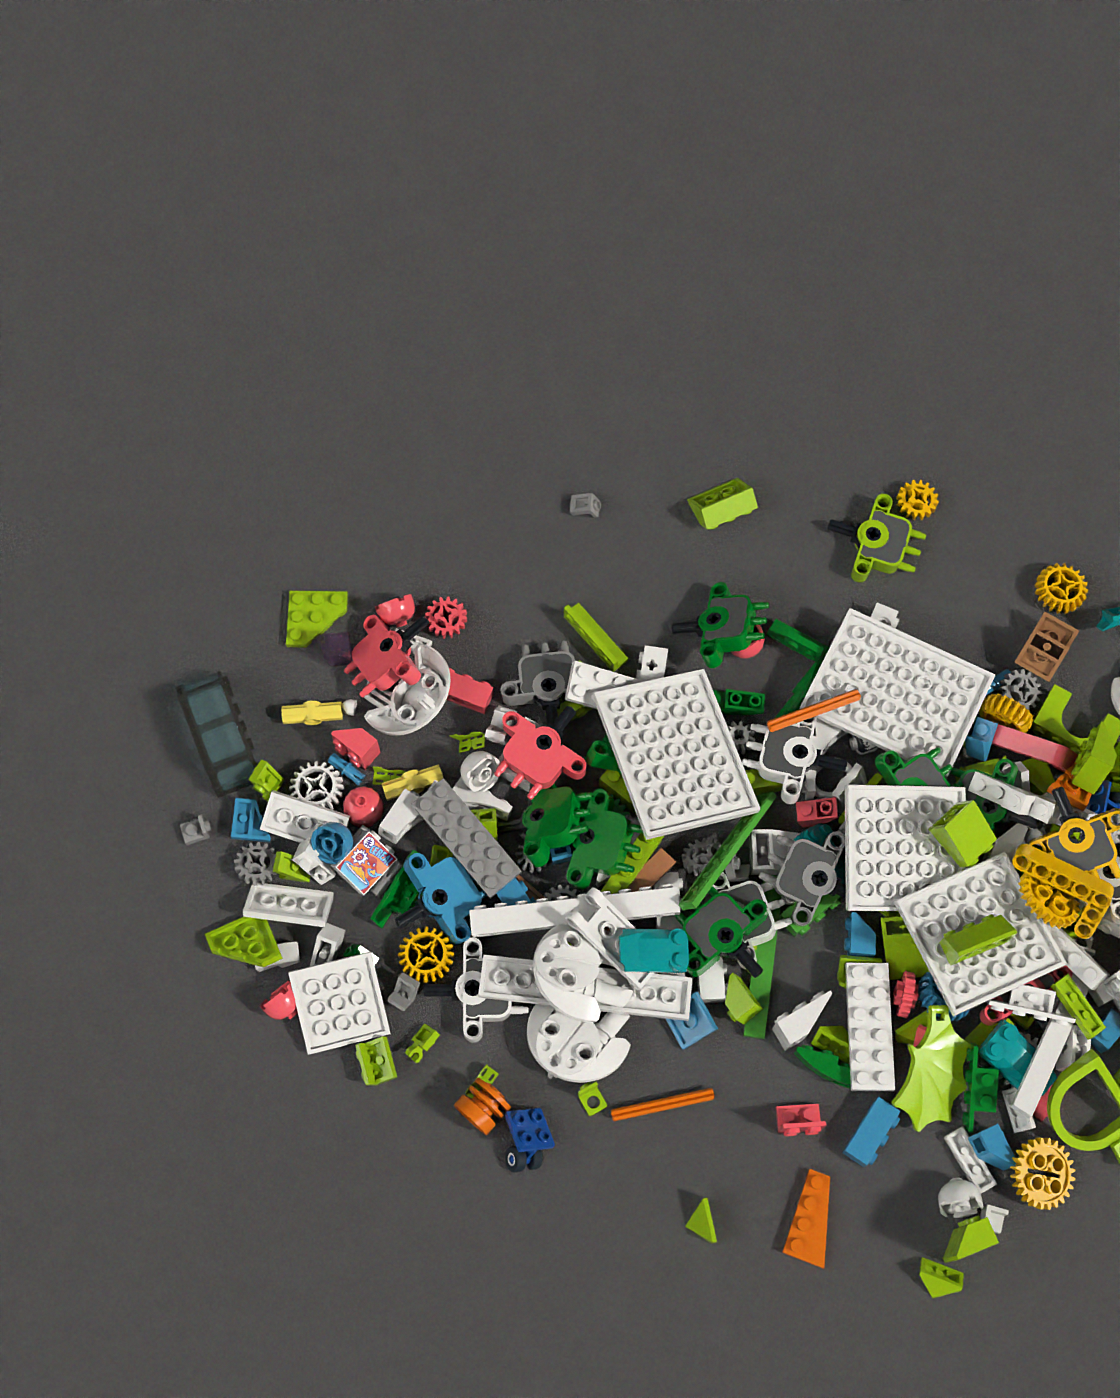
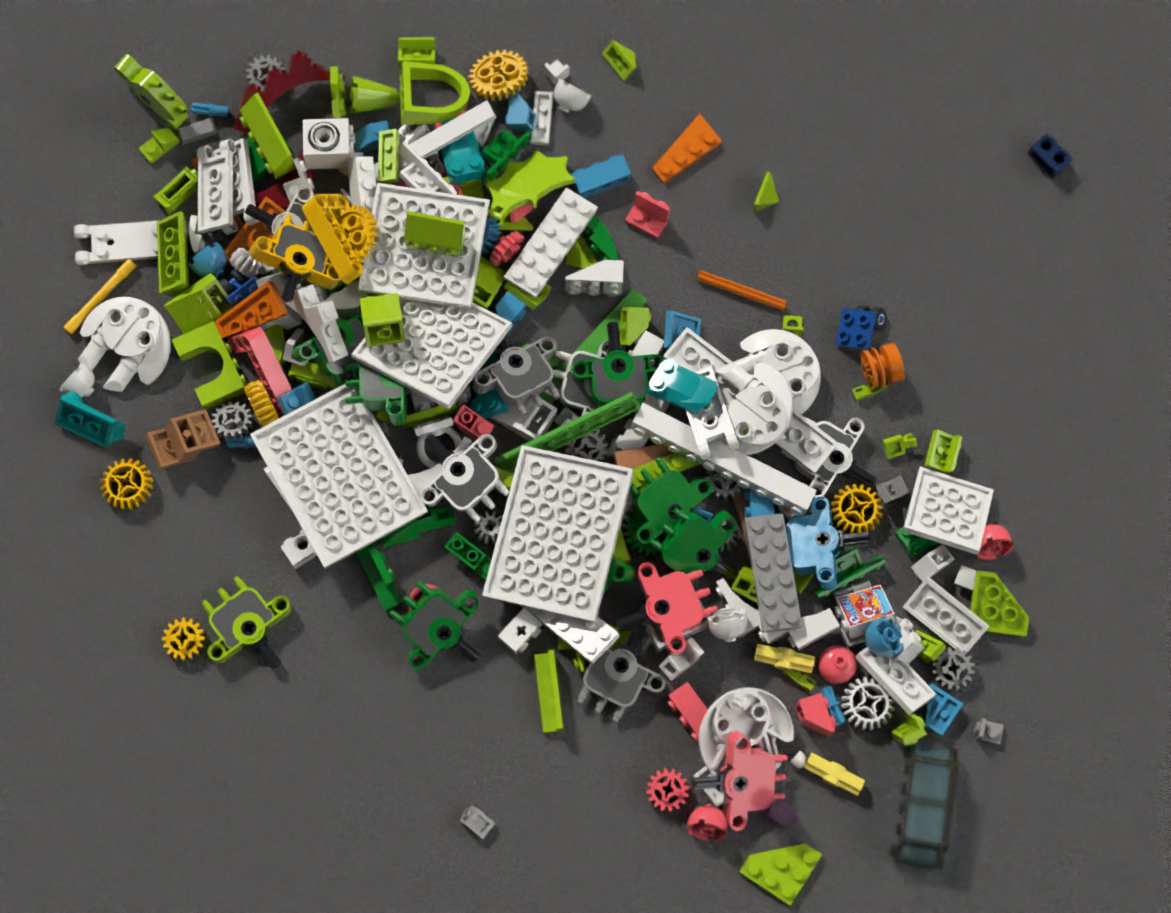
camera: 150 degrees left, 5 degrees up
lime piece [449,732,485,753] -> none
lime slope [687,478,758,530] -> none
orange axle [767,689,861,732] -> none
lime slope [943,1215,999,1263] -> none
lime slope [1071,721,1117,795] -> none

